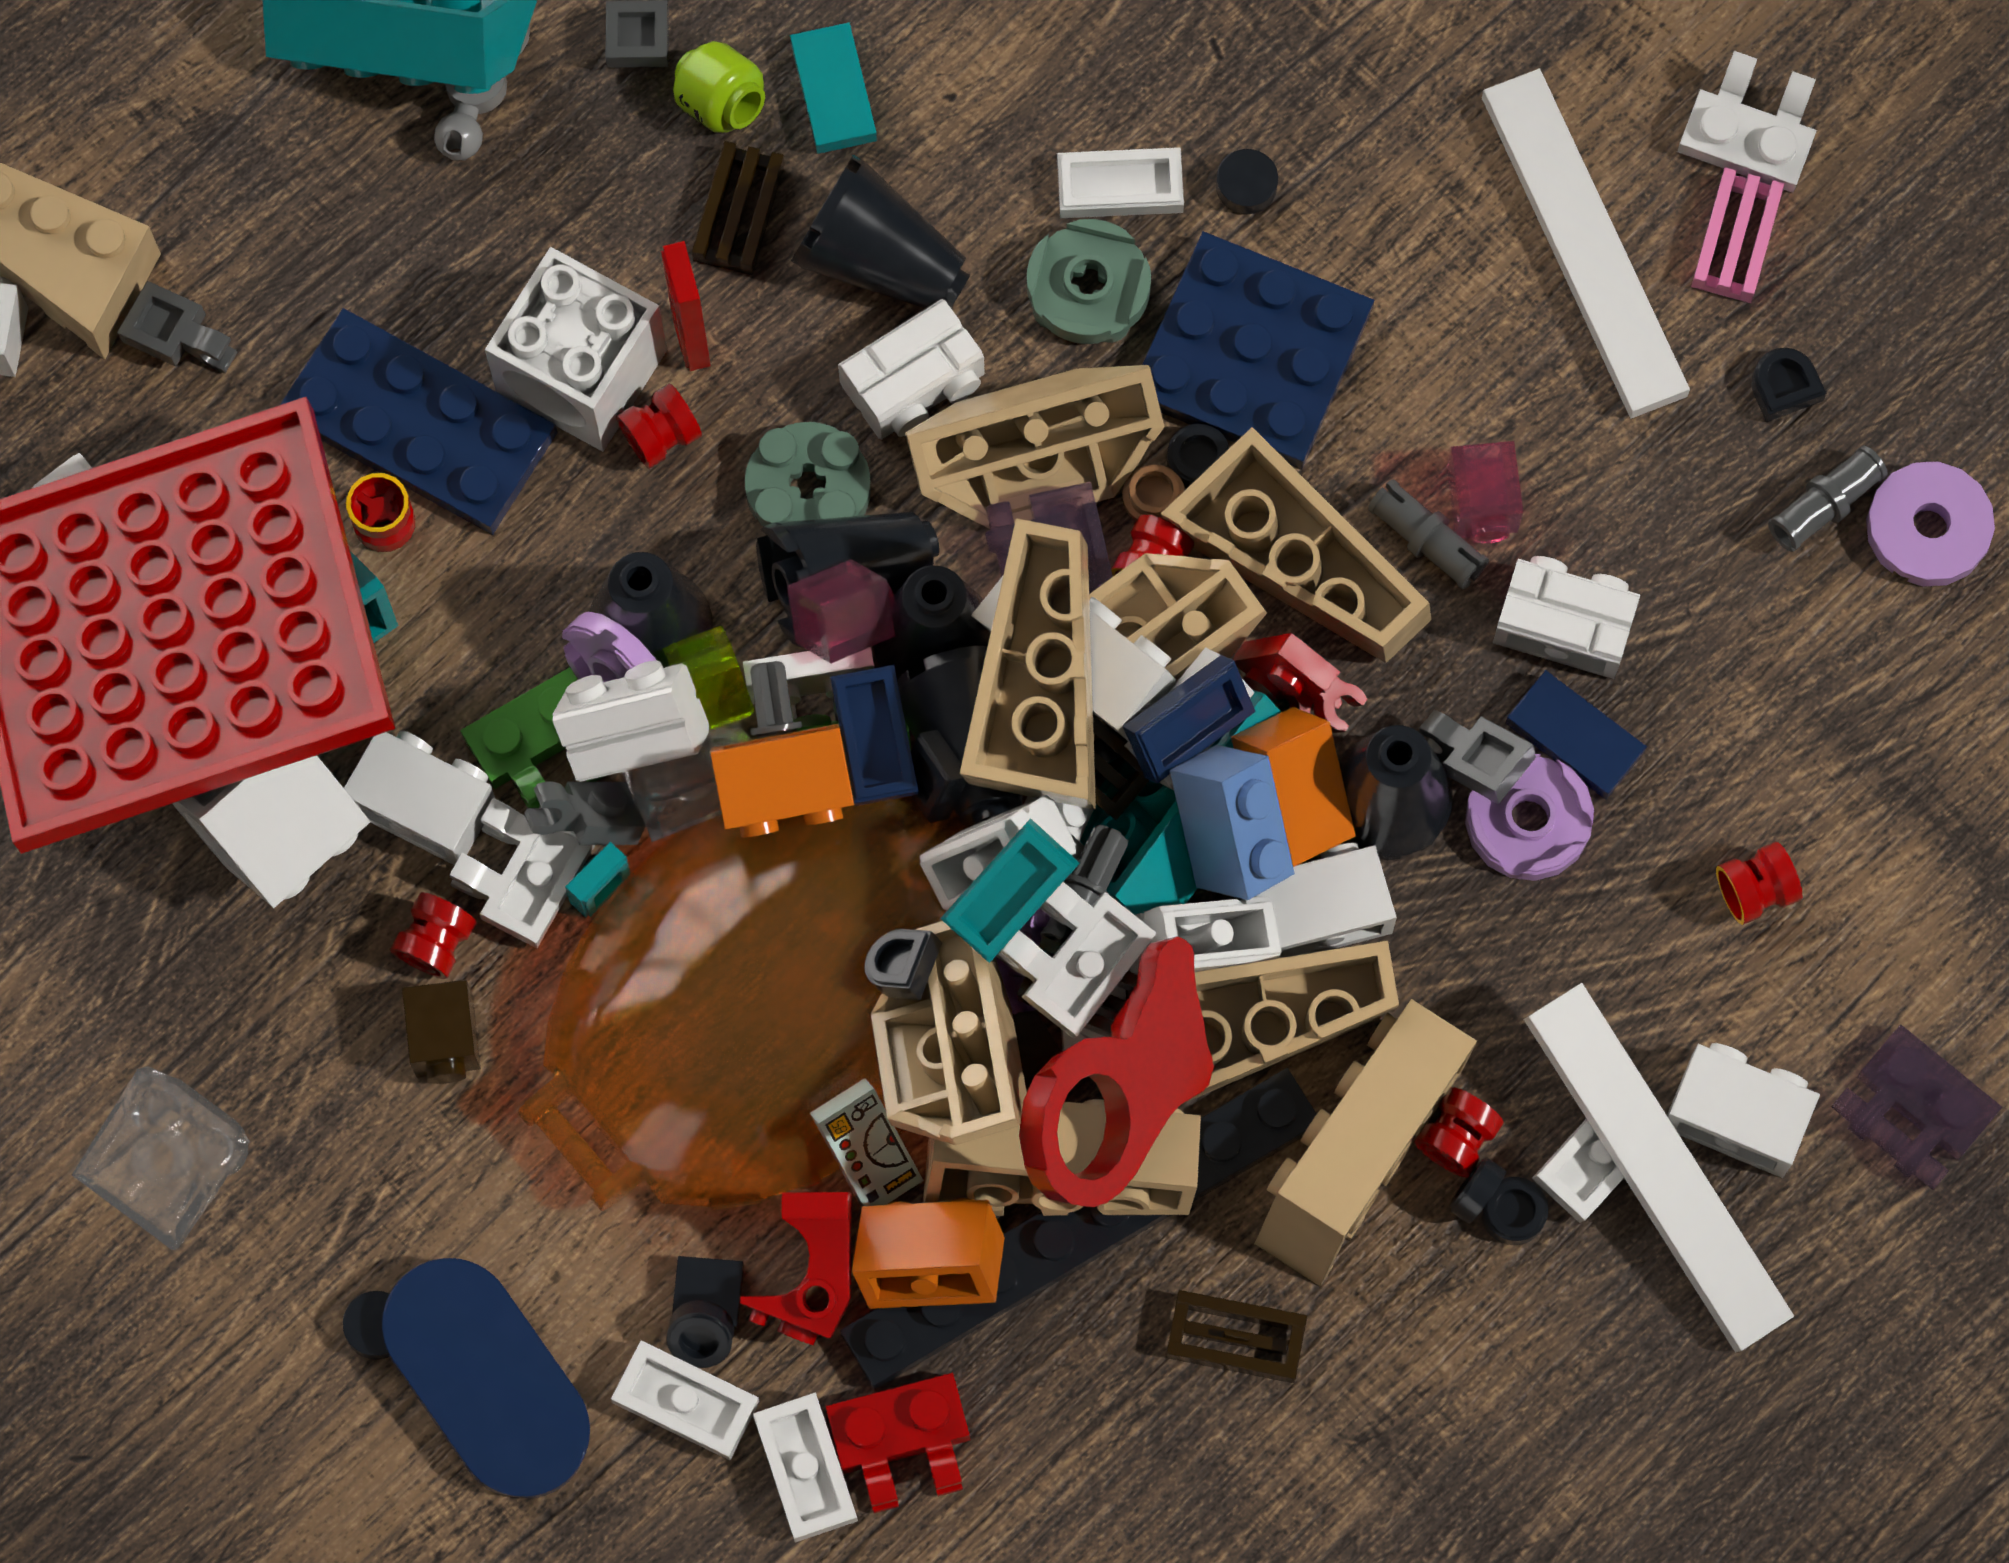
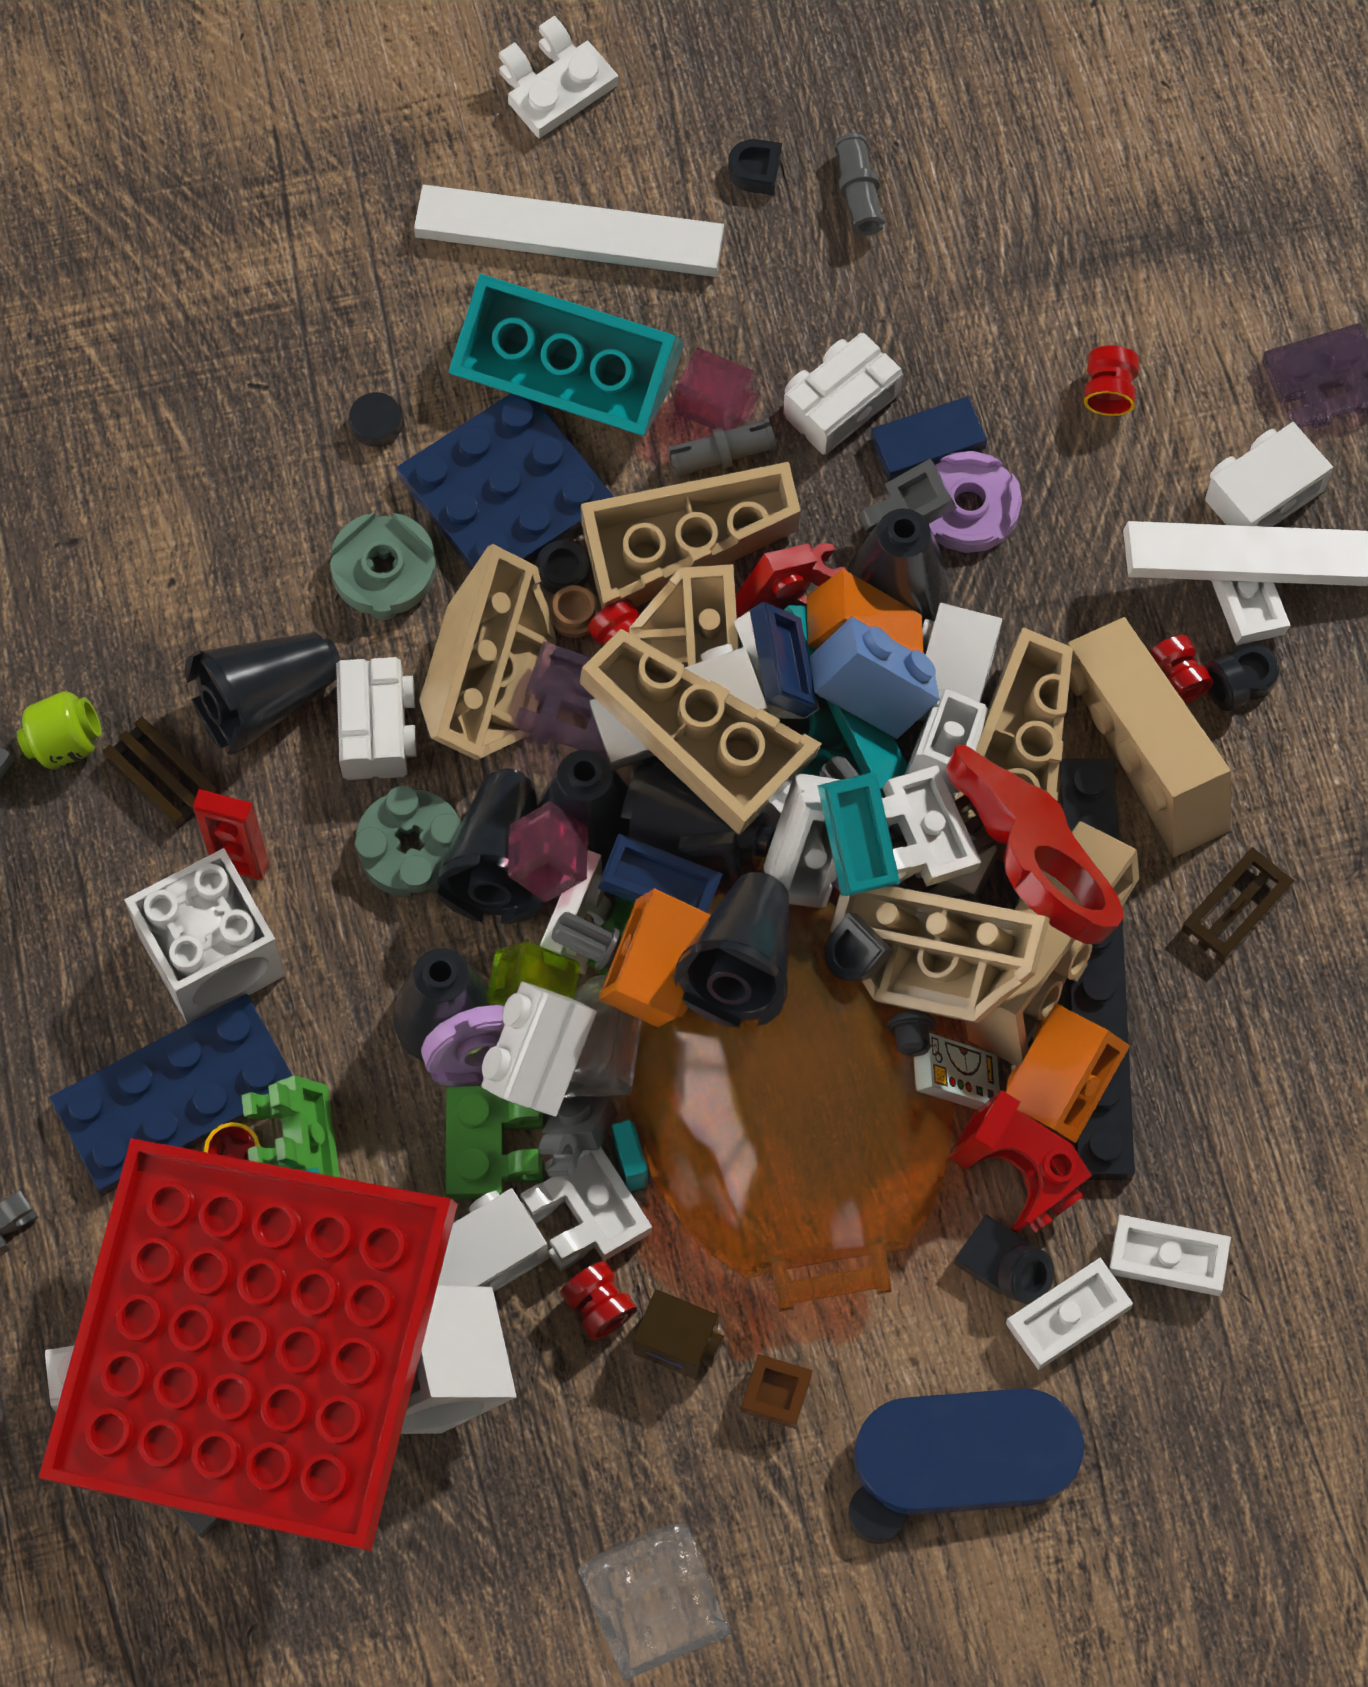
camera: 60 degrees left, 5 degrees down
red wheel [616,383,702,469] -> none
teal tile [790,22,877,154] -> none
red plate [826,1373,970,1514] -> none
white tile [1057,148,1184,218] -> none
bright pink tile [1691,167,1785,303] -> none
lavender tile [1866,462,1995,587] -> none
none -> bright green plate [241,1075,340,1177]
none -> teal slope [448,273,685,436]
none -> black cone [673,872,789,1028]
none -> reddish brown plate [741,1354,813,1429]
none -> black piece [886,1010,937,1057]

